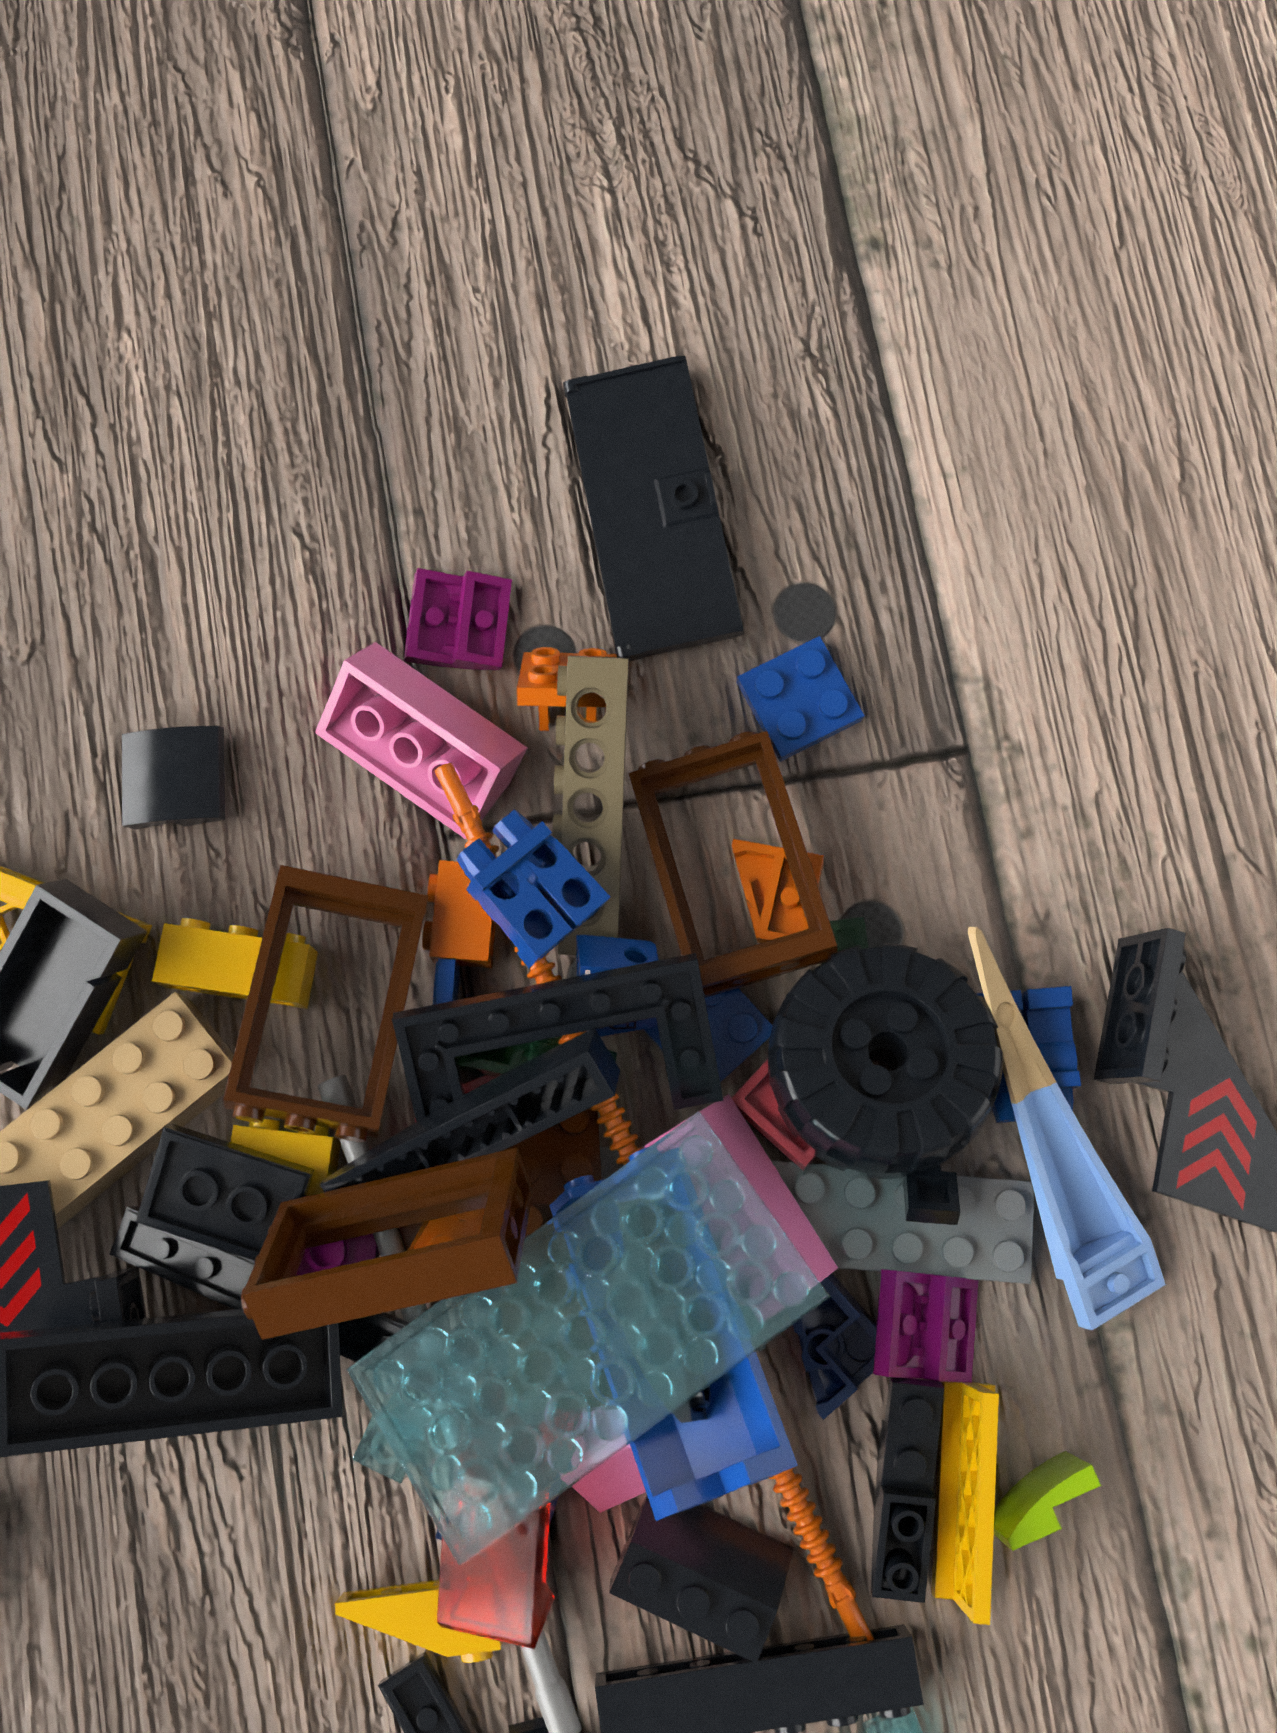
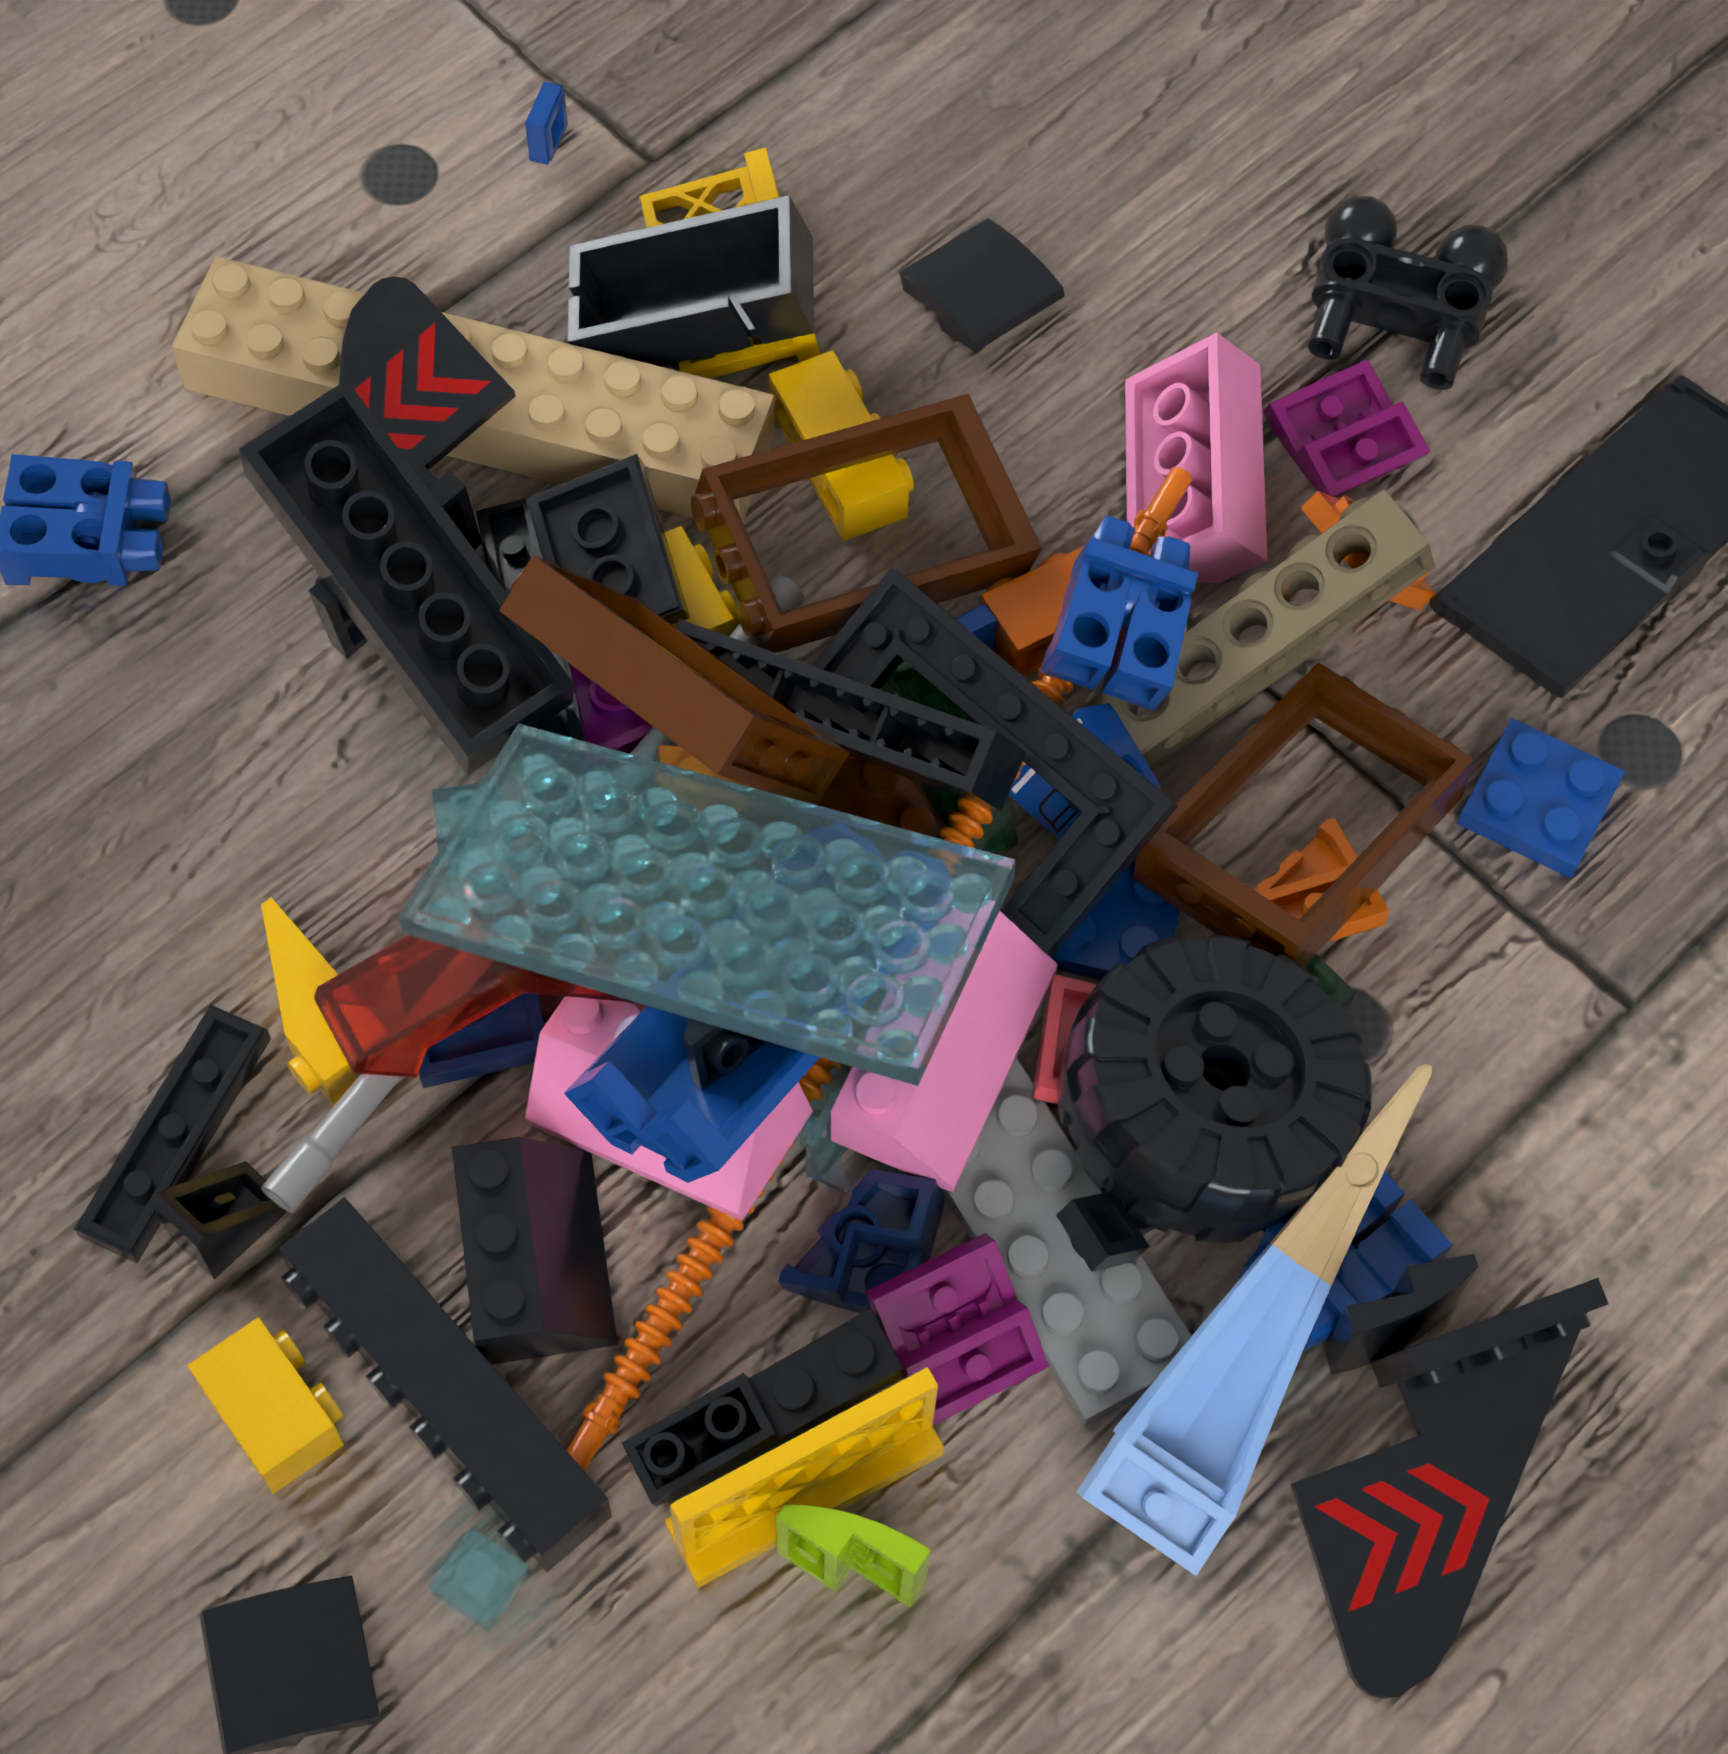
camera: 55 degrees right, 15 degrees down
none -> black piece [1308,196,1508,390]
none -> black slope [1324,1254,1478,1375]

